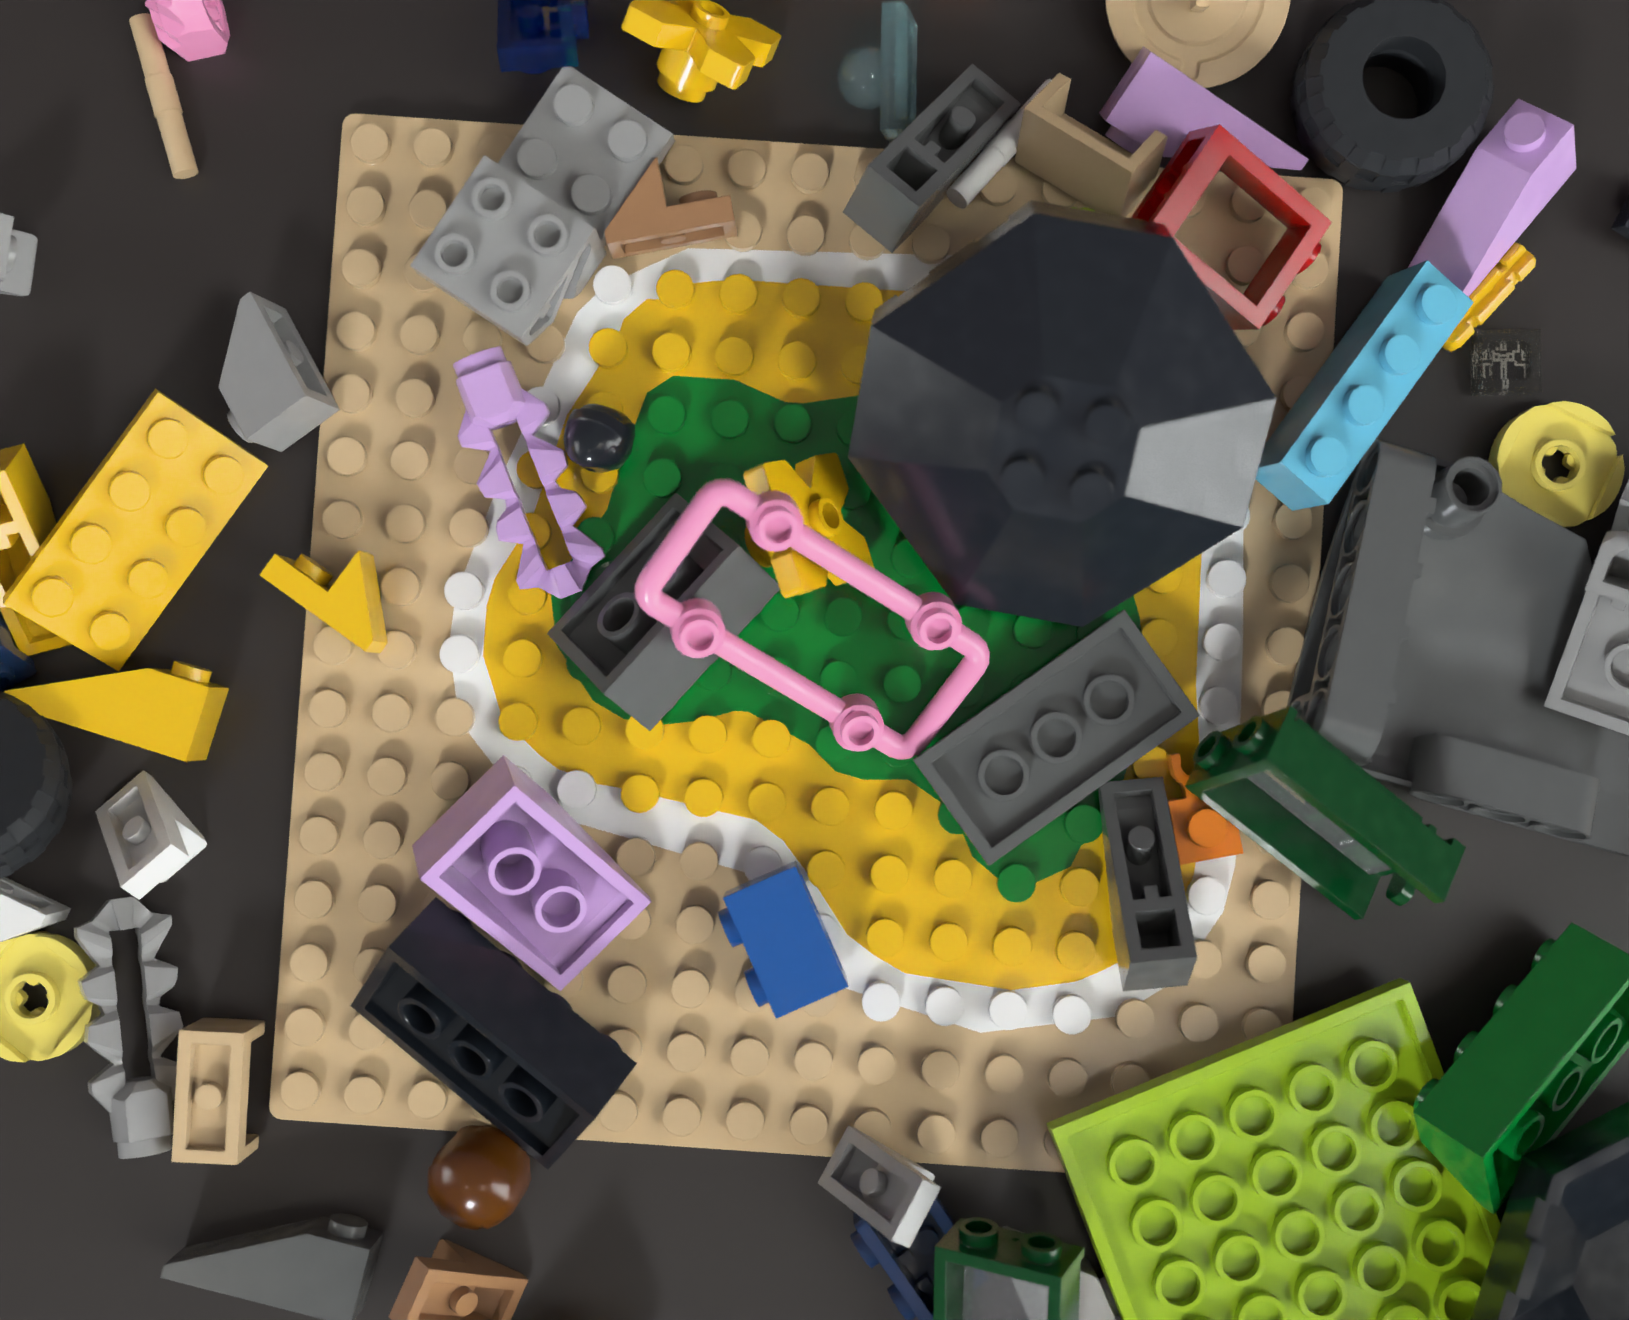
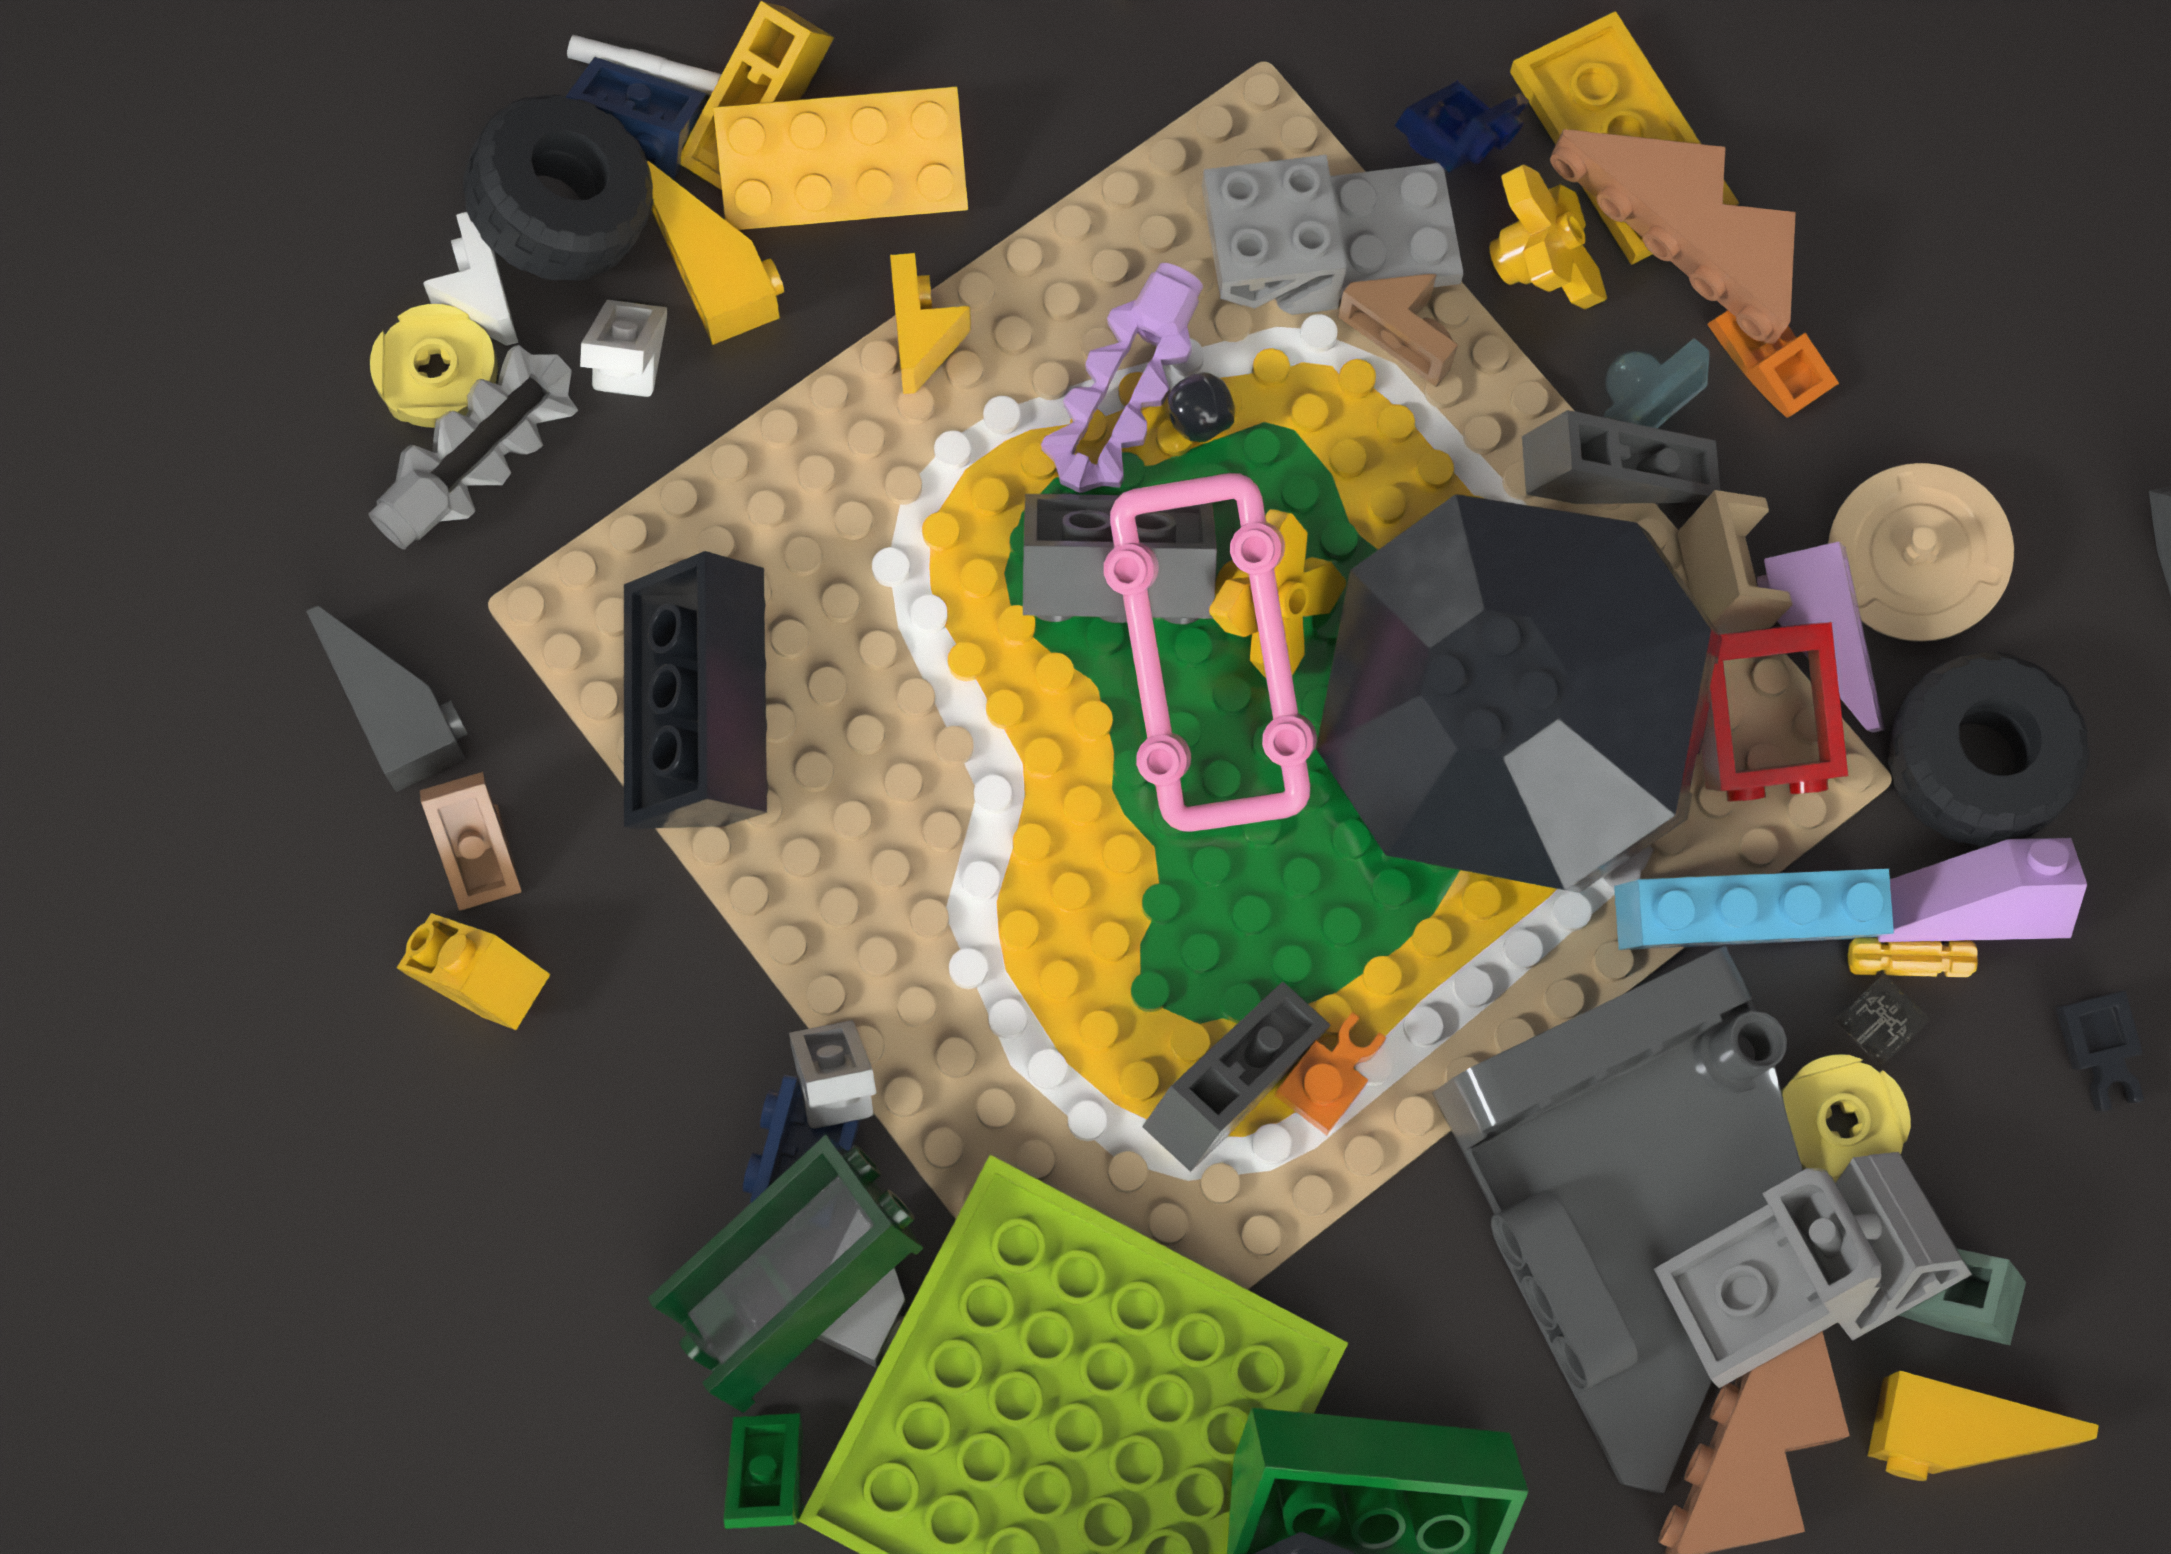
camera: 45 degrees right, 15 degrees down
tan panel [171,1017,265,1165] -> none
light grey slope [218,292,340,452] -> none
lavender slope [412,755,651,991] -> none
reddish brown hair [427,1125,531,1231] -> none
blue brick [718,861,848,1019] -> none
dark grey plate [912,610,1200,866] -> none
white piece [946,79,1052,209] -> none
dark green door [1185,706,1466,920] -> none

